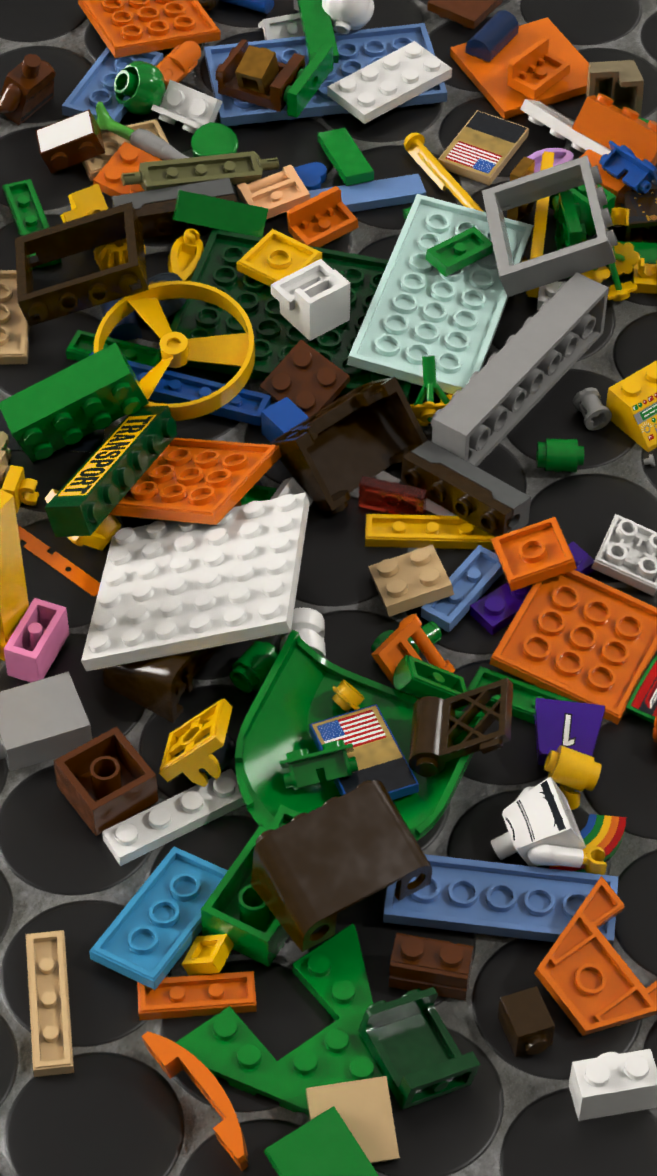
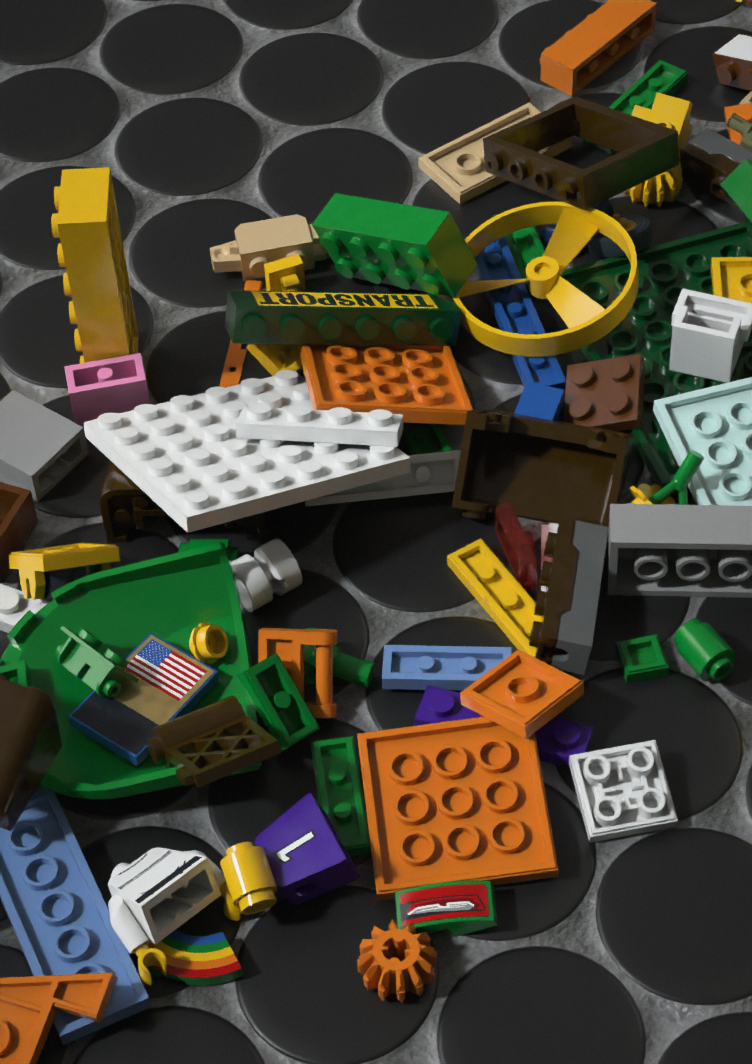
camera: 60 degrees right, 0 degrees up
yellow arm [168,229,204,281] -> none
tan plate [368,544,454,617] -> none
none -> white plate [236,403,403,447]
none -> green tile [615,634,669,684]

